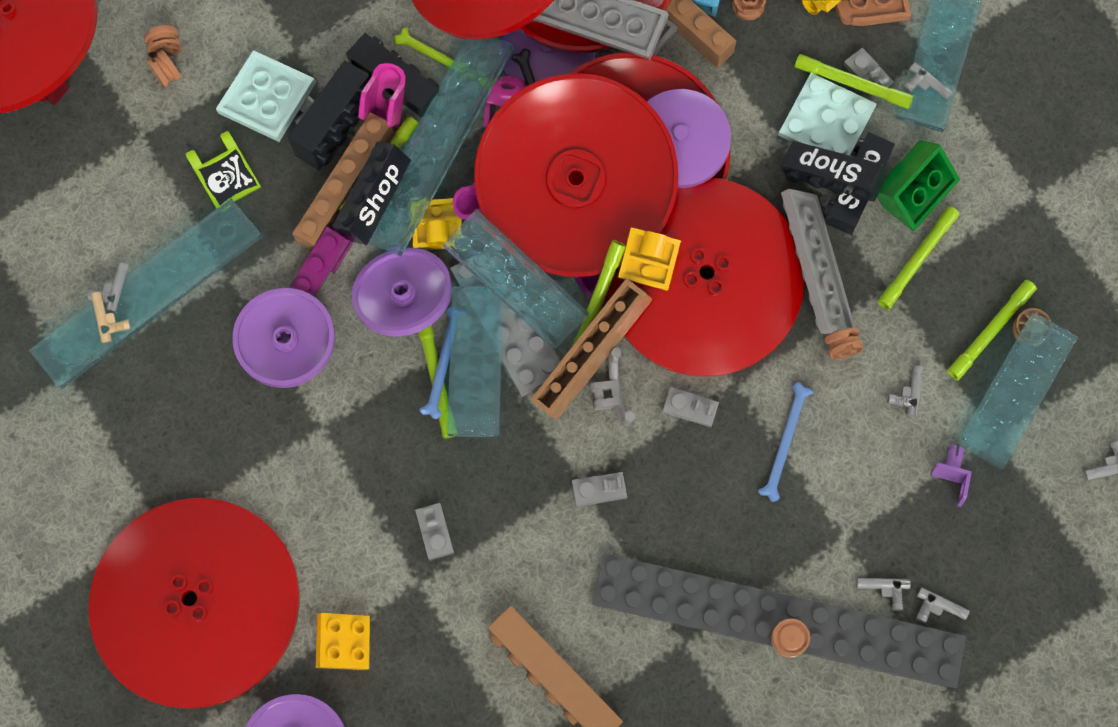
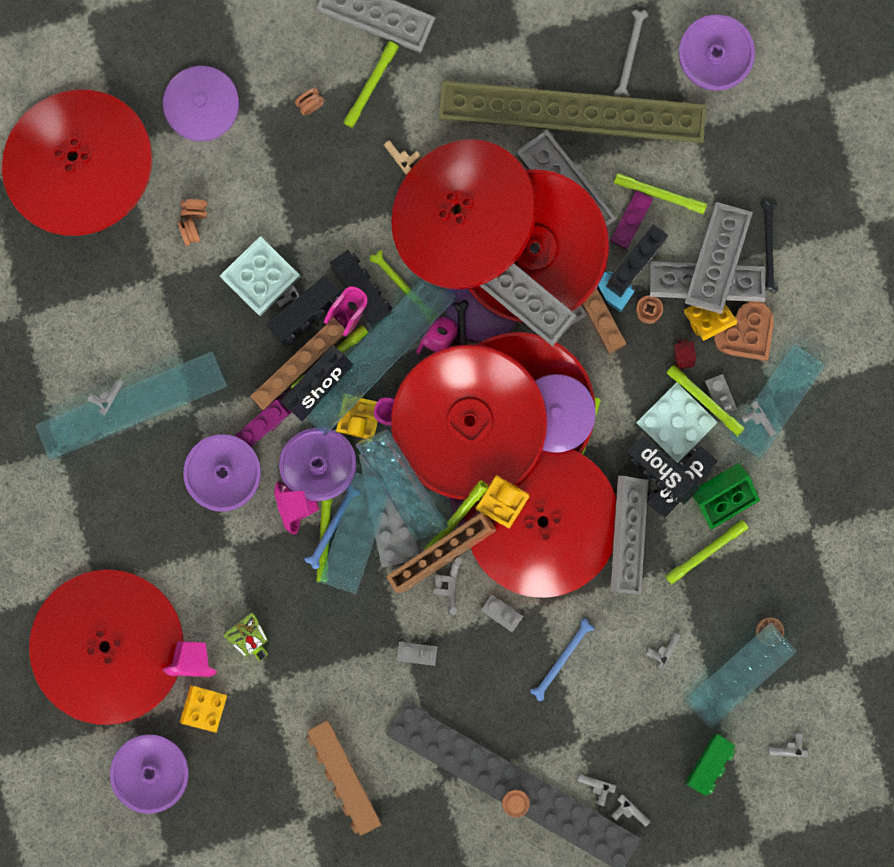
camera: 15 degrees right, 10 degrees up
tan hose [91,292,131,343] -> none
flag [186,131,261,211] -> none
light grey plate [415,503,454,560] -> none
nougat wheel [824,328,865,360] -> none
medium lavender bracket [931,445,972,507] -> none
lime piece [947,280,1037,381] -> none
none -> dark pink piece [162,642,218,677]
none -> torso [223,613,268,661]
none -> dark pink piece [274,481,319,535]
none -> dark red brick [673,339,697,369]
none -> green slope [684,734,736,796]

